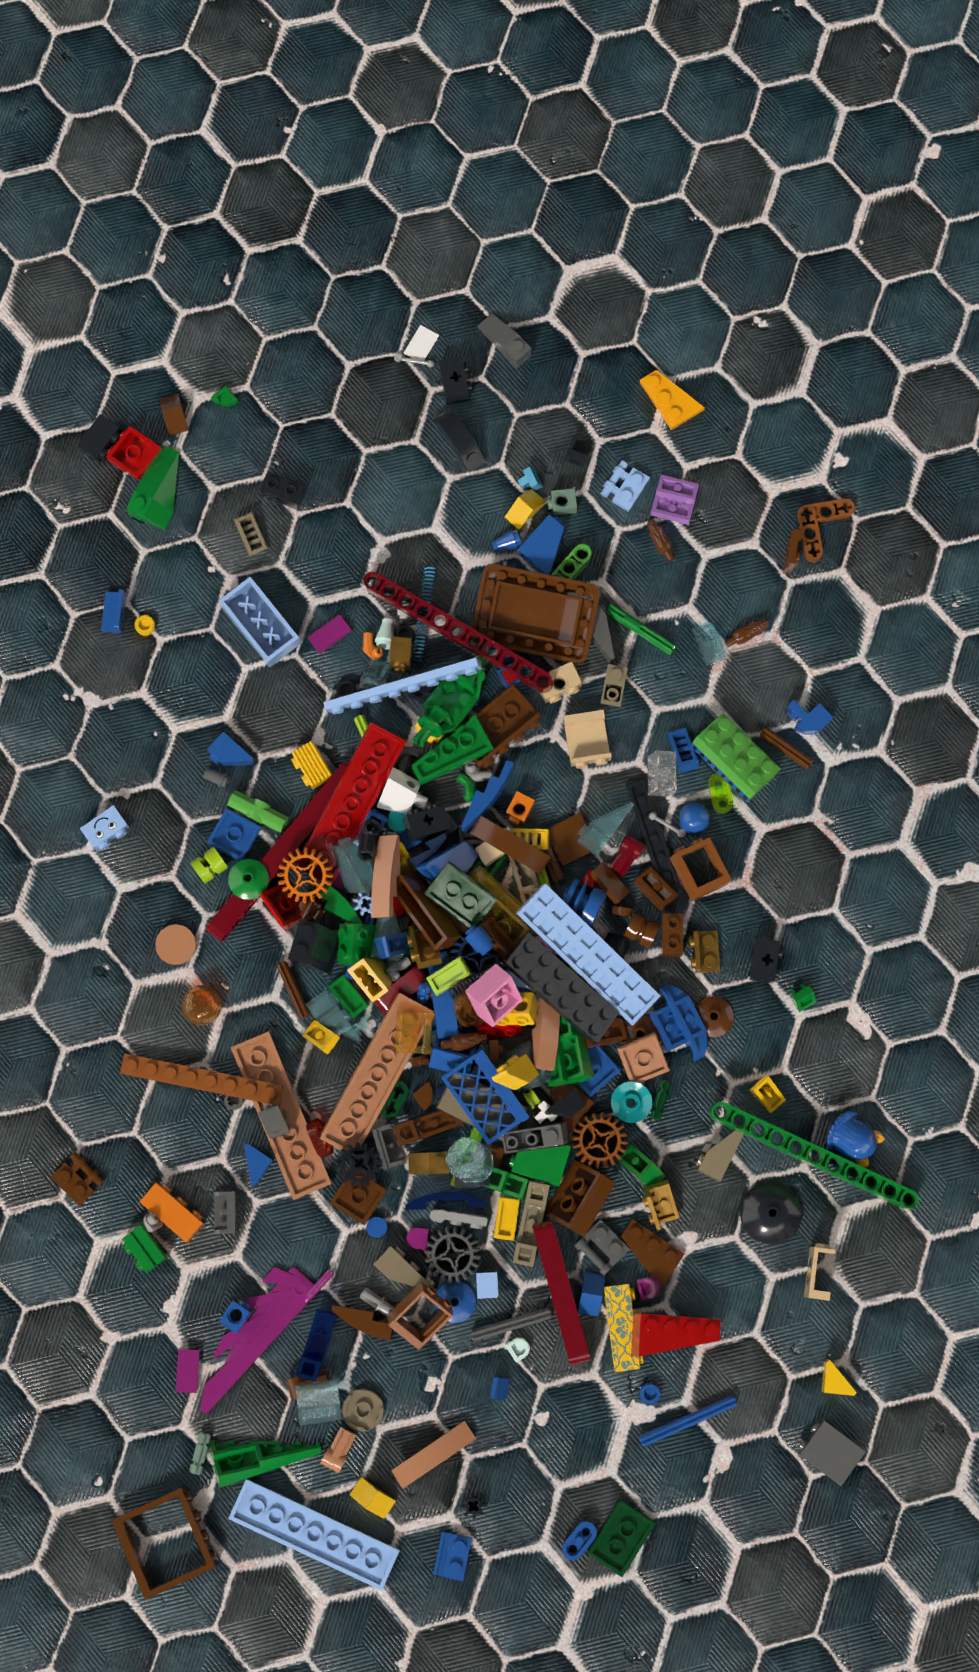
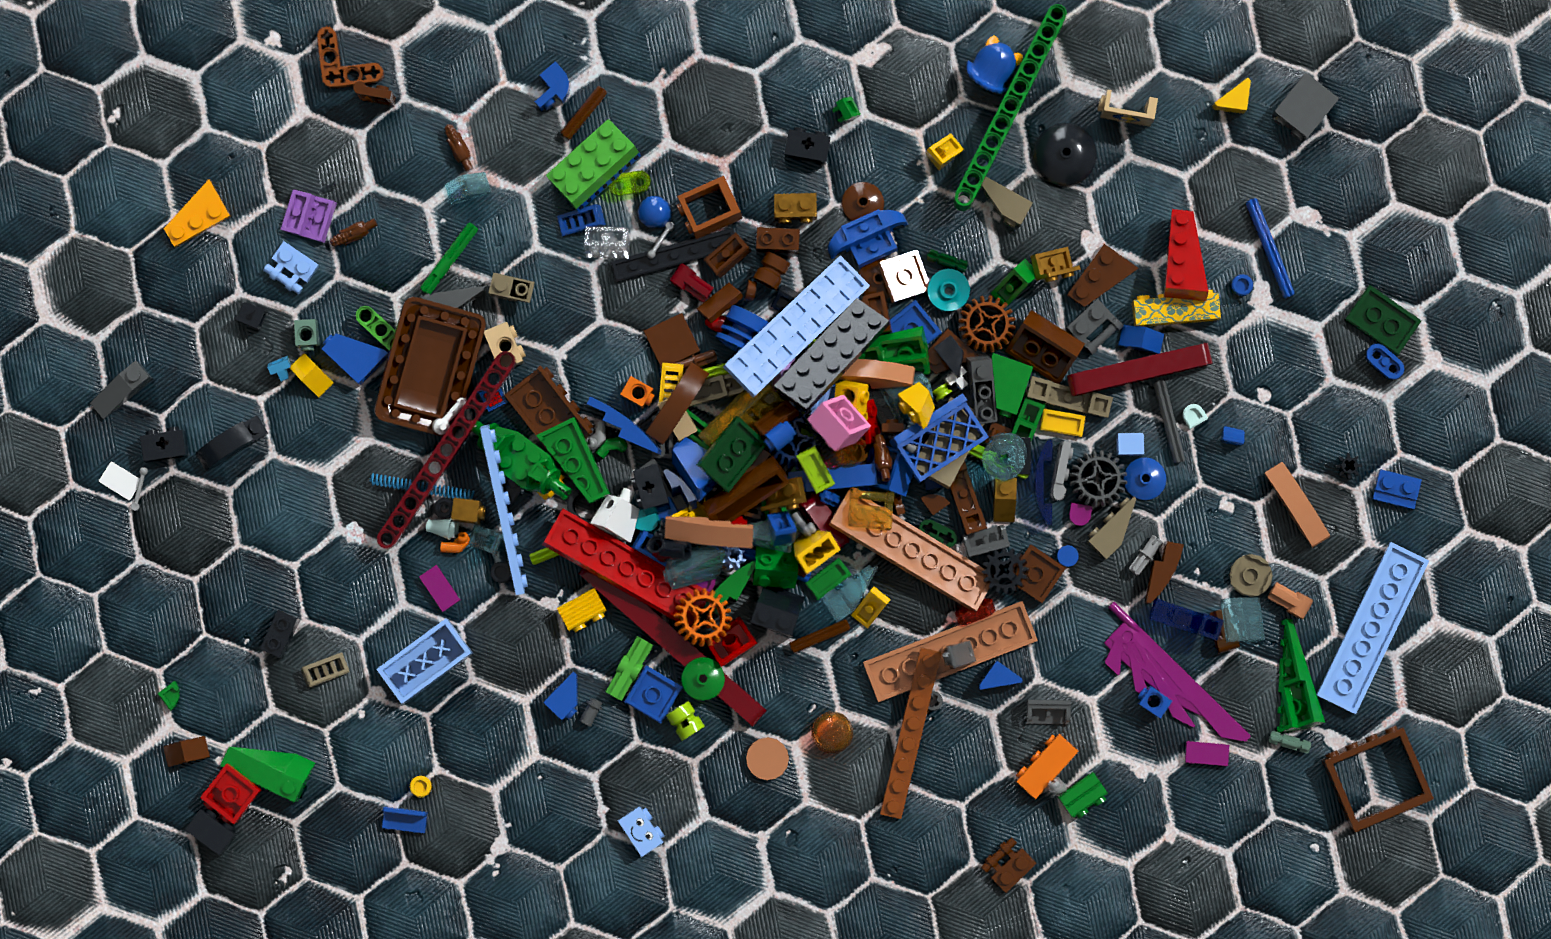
camera: 90 degrees left, 5 degrees up
reddish brown gear [298,897,325,921] -> none
yellow slope [350,1477,396,1519] -> none
dark orange window [387,1281,453,1350] -> none
blue cone [492,530,523,553] -> none
tan panel [563,710,612,769] -> none
clear light blue slope [577,802,634,856] -> none
magenta tile [636,1277,660,1301] -> none
none -> white piece [432,397,467,435]

